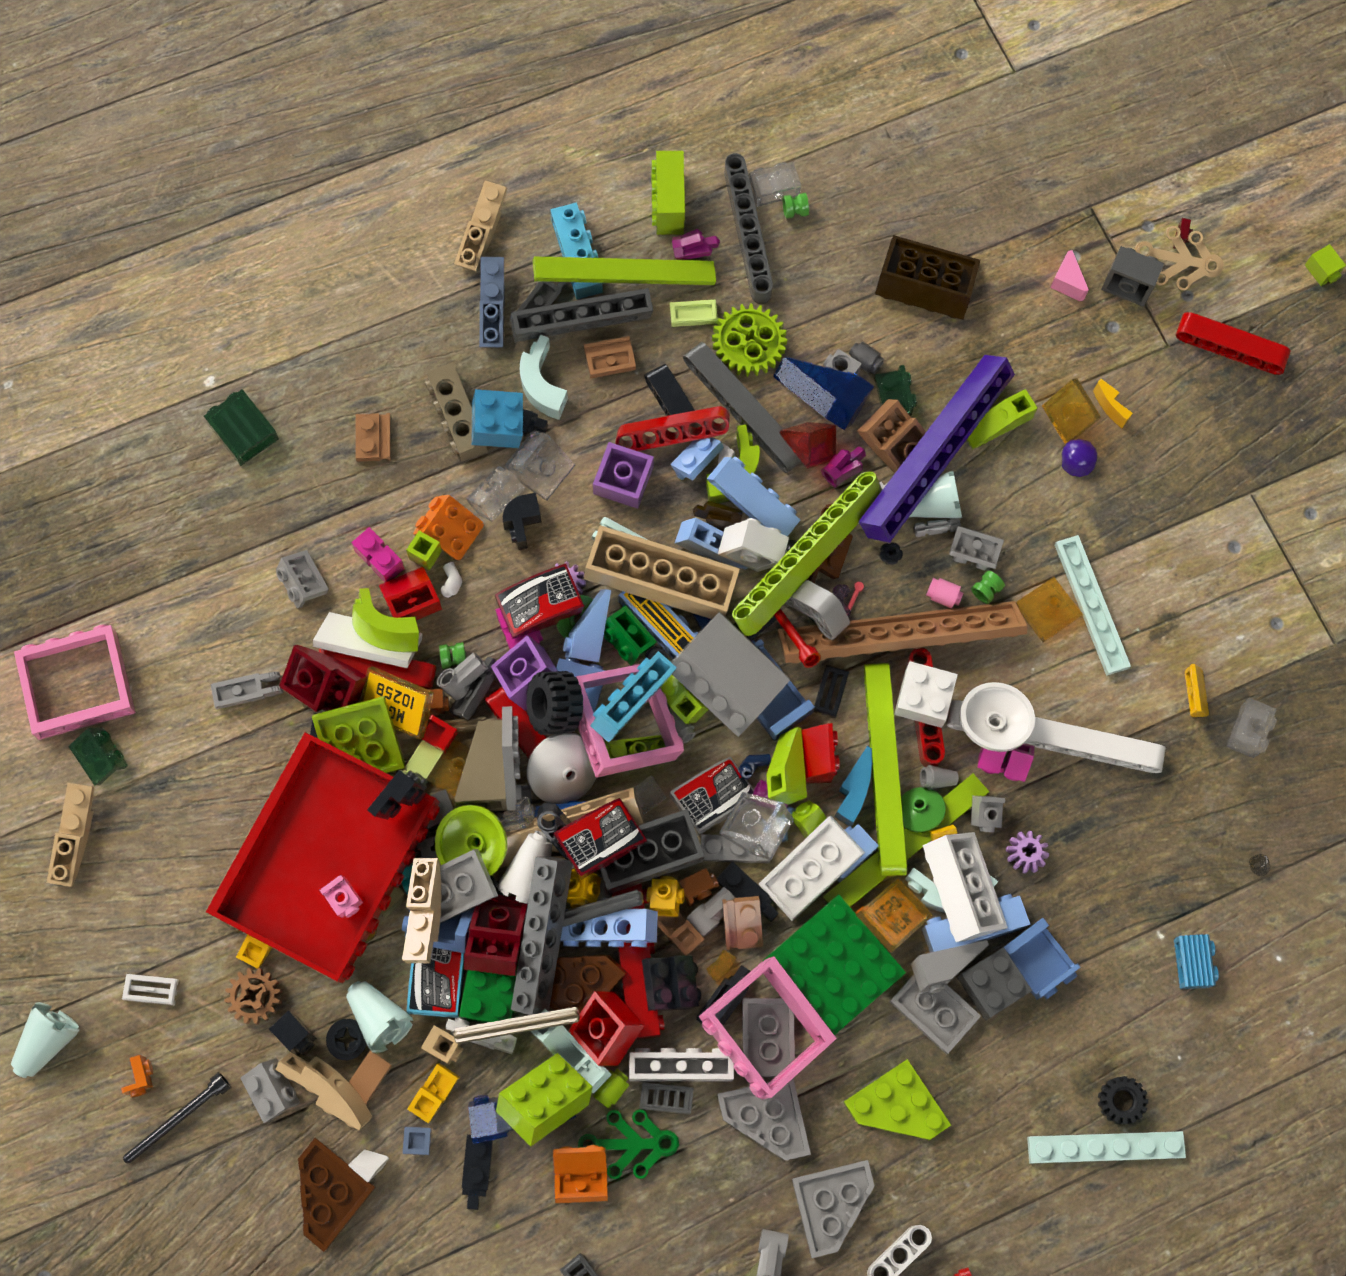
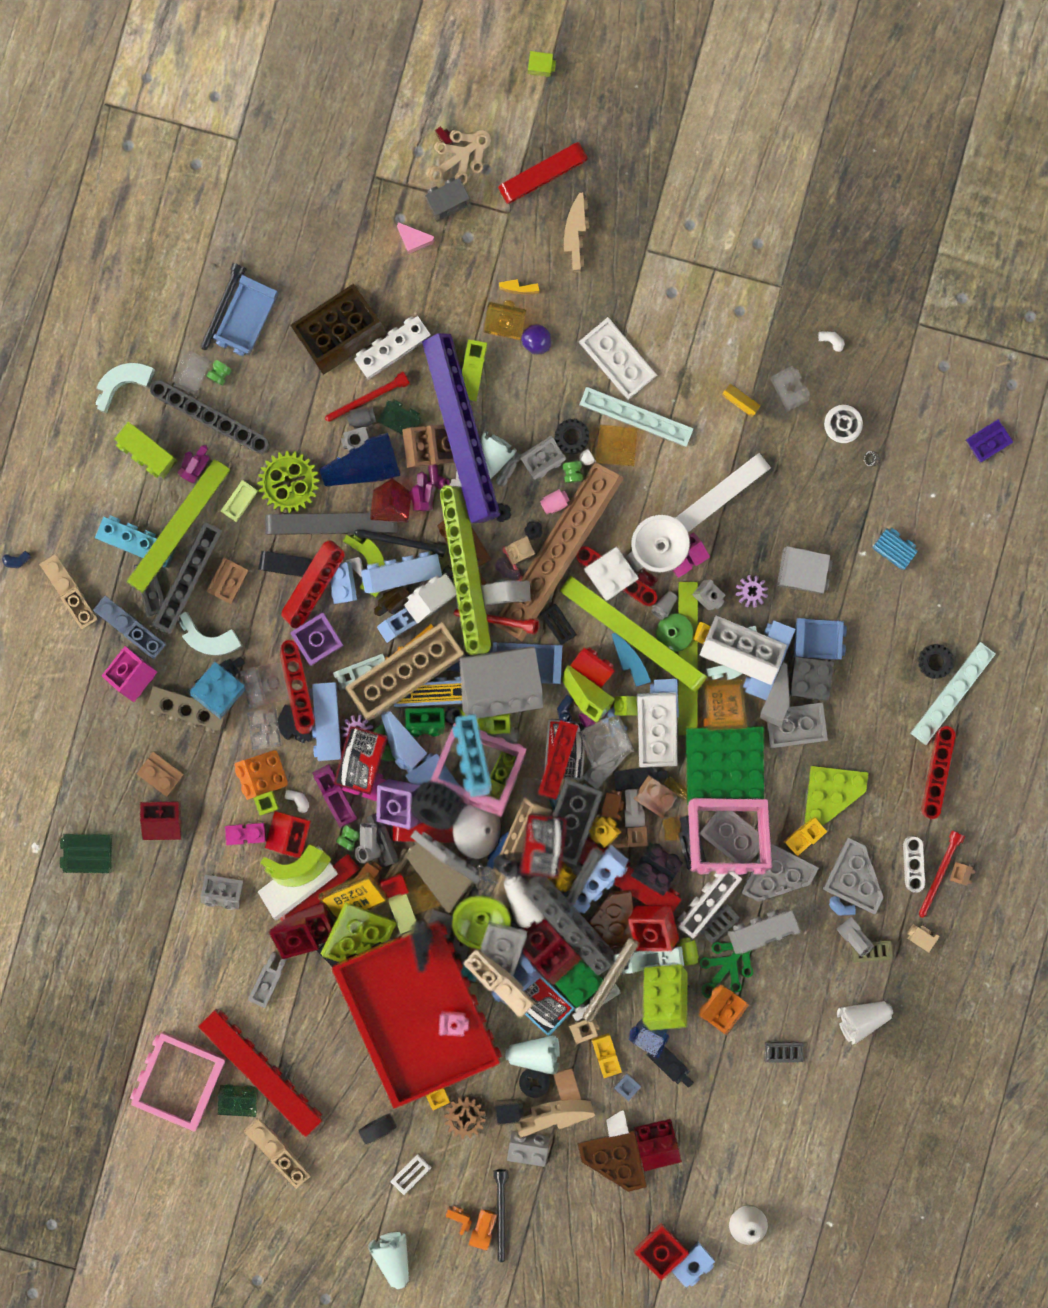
camera: 50 degrees left, 15 degrees up
none -> dark blue arm [2,550,32,569]
none -> light aqua arch [96,363,155,413]
none -> dark pink slope [102,646,157,702]
none -> dark red slope [140,801,182,840]
none -> red brick [198,1009,323,1137]
none -> black piece [201,263,247,350]
none -> medium blue panel [213,275,278,356]
none -> red beam [280,640,314,734]
none -> light blue brick [309,682,342,761]
none -> magenta slope [312,764,357,827]
none -> red piece [325,371,410,422]
none -> white brick [354,316,431,380]
none -> black piece [354,529,446,558]
none -> black tyre [358,1114,397,1145]
none -> magenta arm [428,465,450,490]
none -> orange piece [469,1209,497,1251]
none -> tan brick [505,537,535,565]
none -> black plate [524,521,543,540]
none -> red plate [538,720,579,800]
none -> black tyre [555,418,589,454]
none -> tan slope [564,193,589,273]
none -> white tile [579,317,657,400]
none -> white hinge [580,449,596,465]
none -> dark red slope [634,1119,682,1171]
none -> dark red tile [637,569,658,586]
none -> clear yellow axle [664,776,687,802]
none -> light grey wedge [728,910,800,954]
none -> light grey slope [777,546,833,594]
none -> yellow slope [783,817,827,857]
none -> white arm [819,331,845,351]
none -> white cone [824,405,863,443]
none -> medium blue arm [829,896,856,916]
none -> red beam [921,726,955,819]

